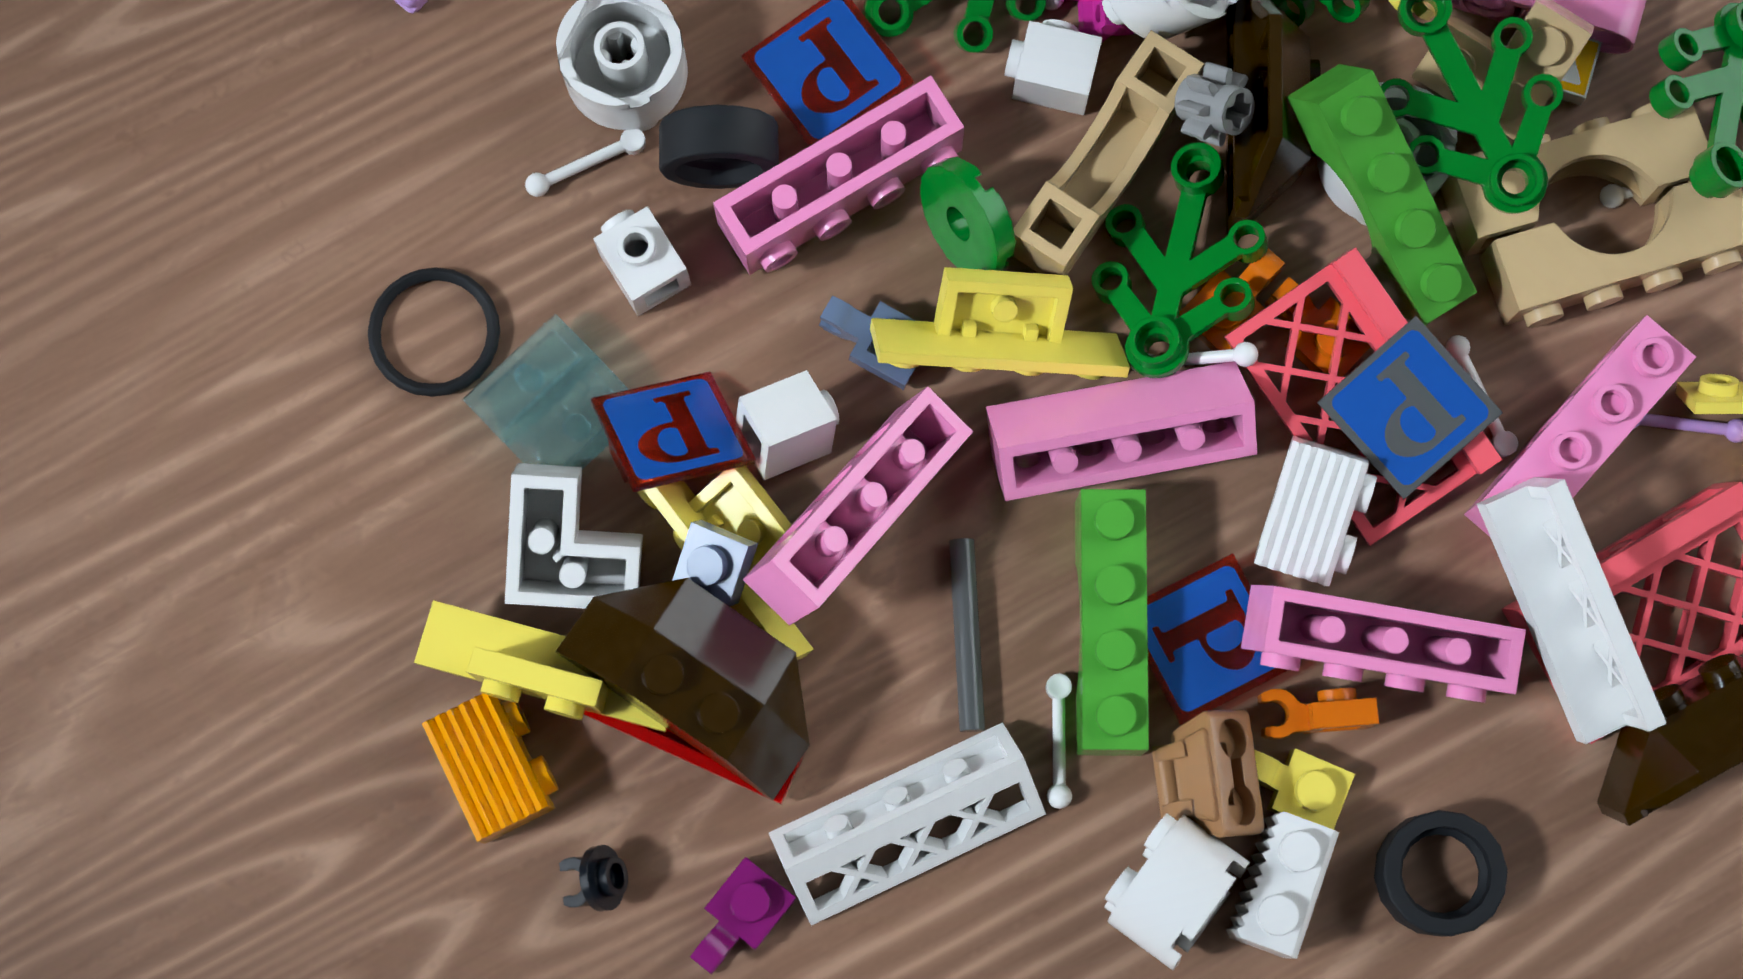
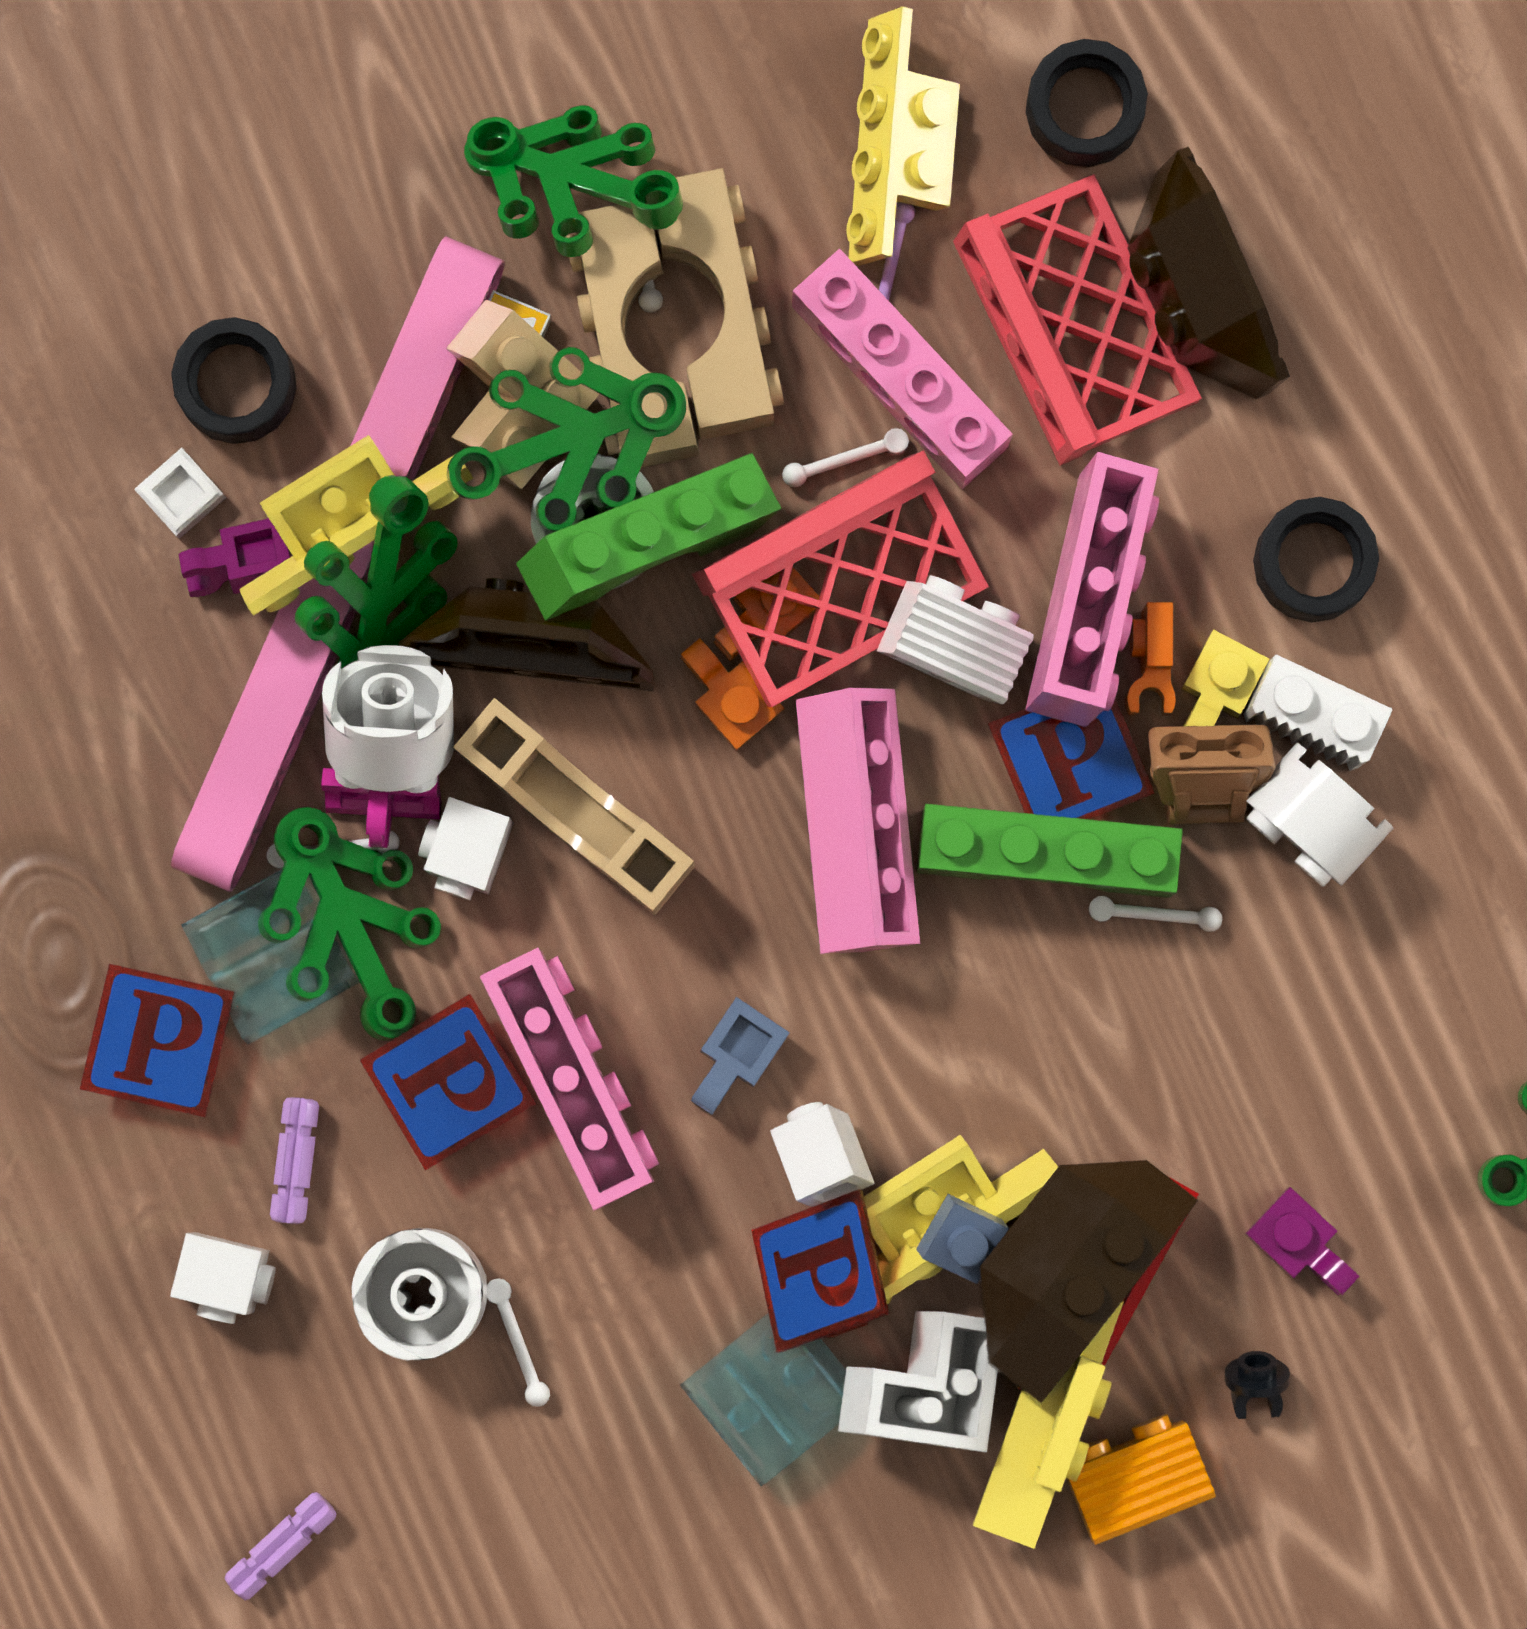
camera: 85 degrees left, 5 degrees up
black tyre [368,267,500,397] -> none
white brick [593,206,691,316] -> none
black tyre [659,104,779,189] -> none
bright pink brick [743,386,973,625] -> none
white fence [769,722,1046,926] -> none
light yellow bracket [870,267,1130,380] -> none
green tile [920,157,1016,271] -> none
dark grey bar [949,538,985,732] -> none
green plant [1091,142,1268,378] -> none
white hinge [1131,342,1258,371] -> none
light grey gear [1175,62,1255,147] -> none
piece [1317,316,1503,499] -> none
white fence [1477,477,1667,744] -> none

